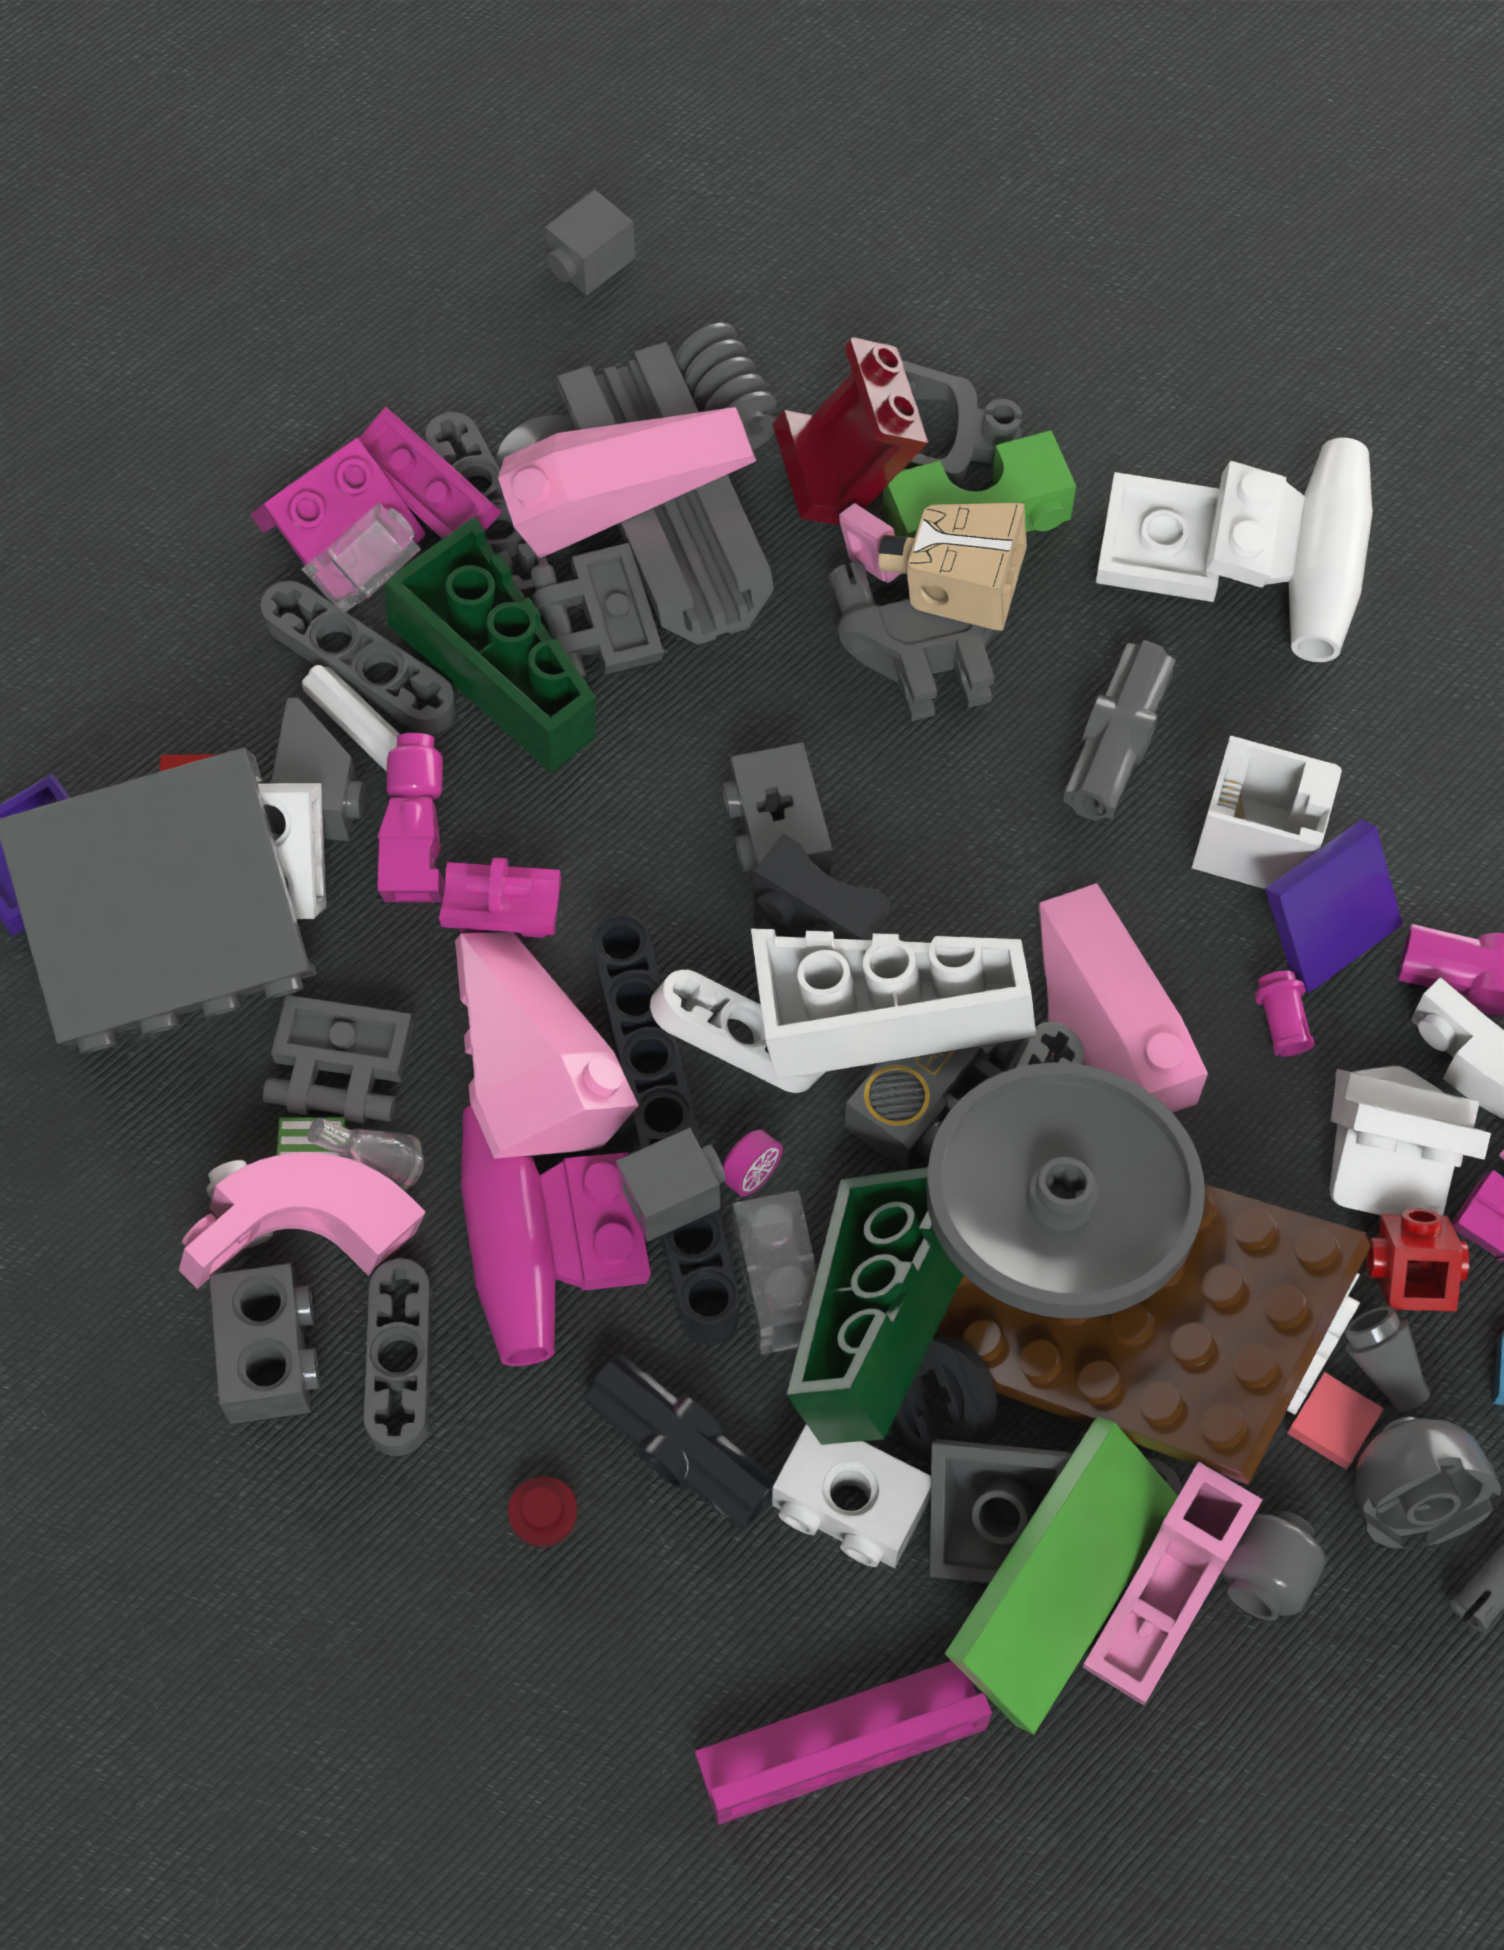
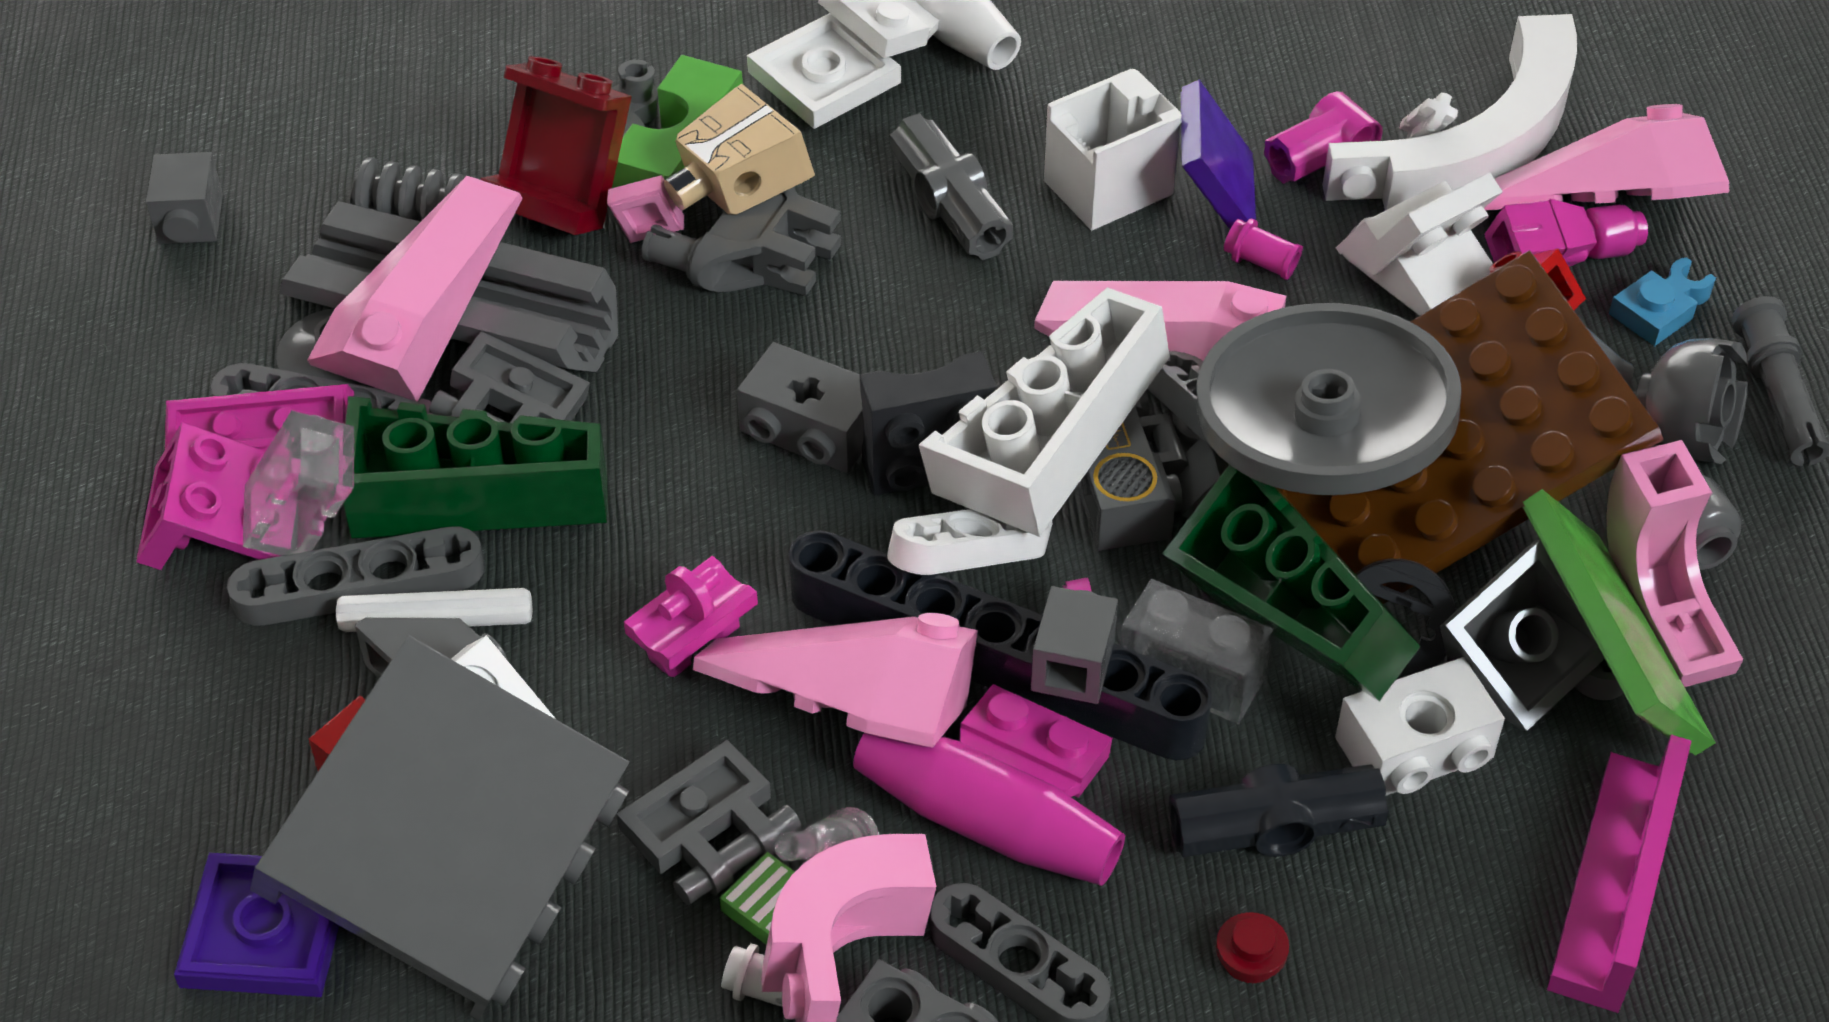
camera: 50 degrees left, 15 degrees down
dark pink piece [377,733,445,903] -> none

